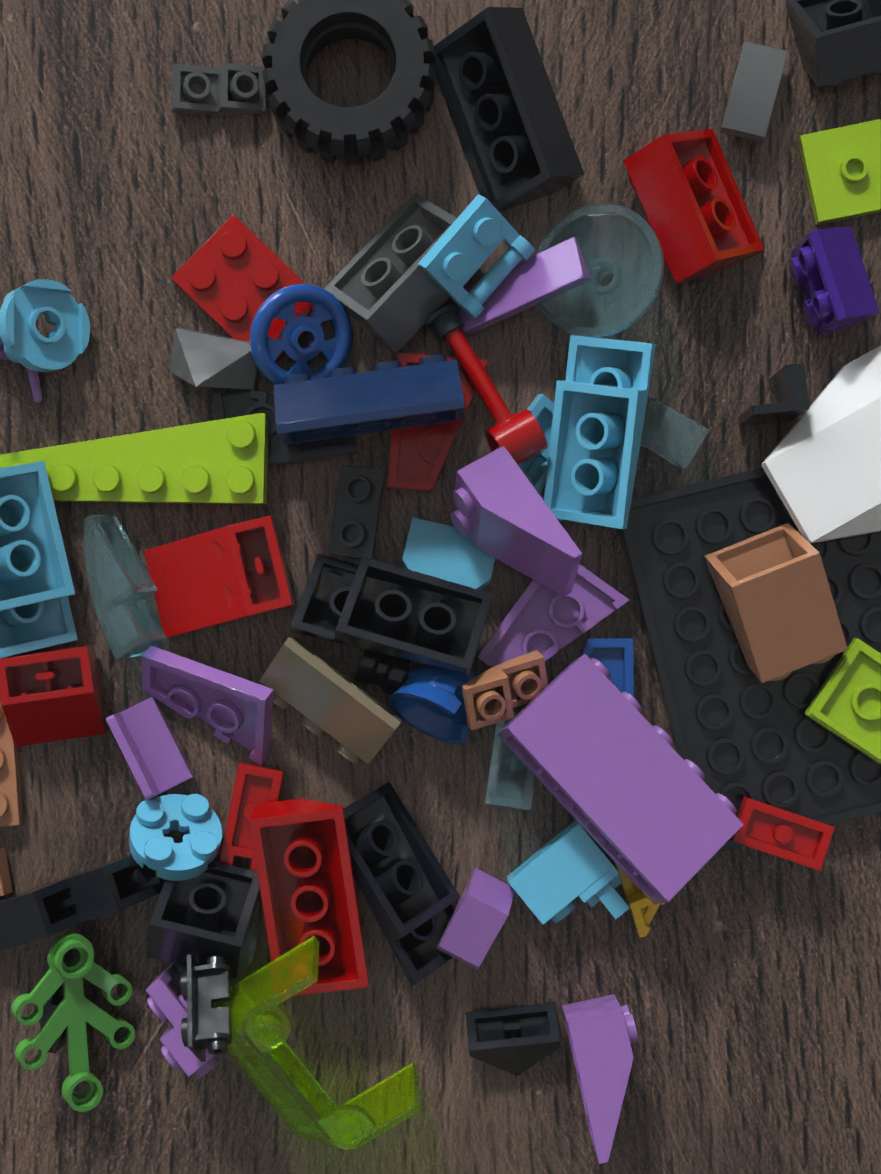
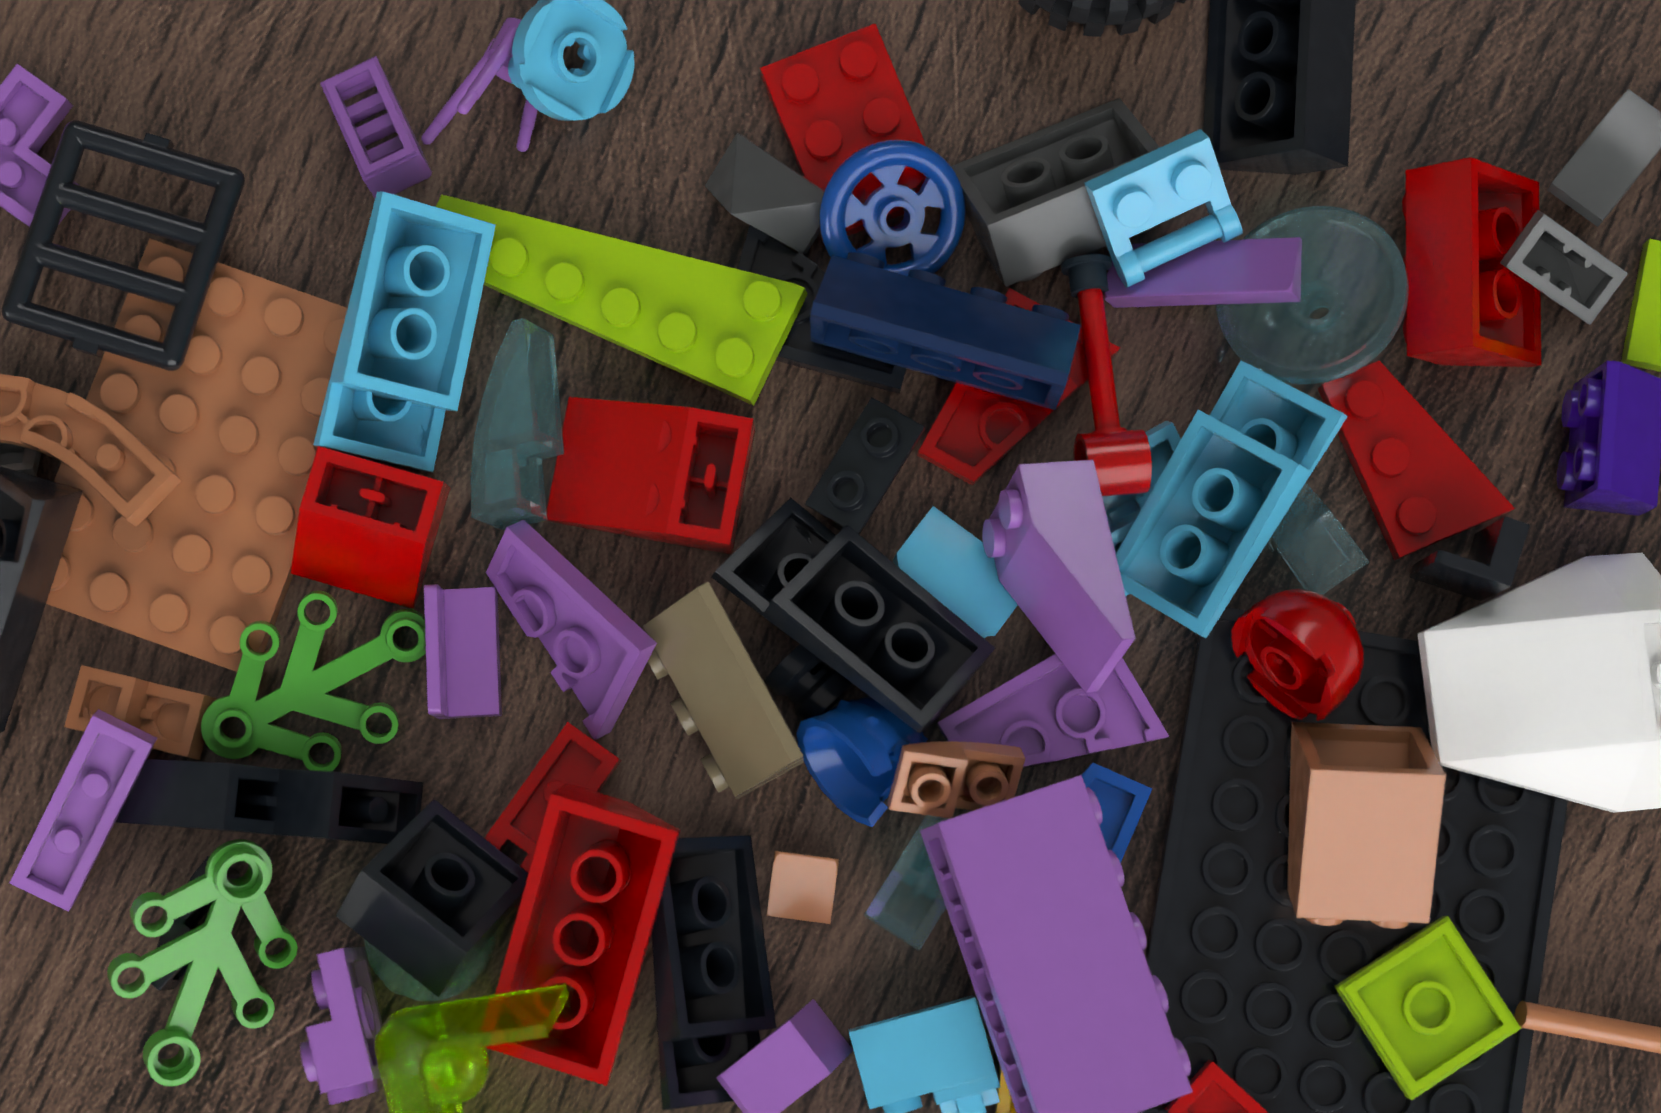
camera: 25 degrees right, 5 degrees down
medium azure plate [129,794,222,881] -> none
black hinge [180,954,232,1062] -> none
none -> bright green plant [201,591,426,771]
none -> nougat slope [767,851,839,924]
none -> red cylinder [1232,588,1364,721]
none -> red wing [1318,360,1515,561]
none -> dark grey slope [1500,210,1628,325]

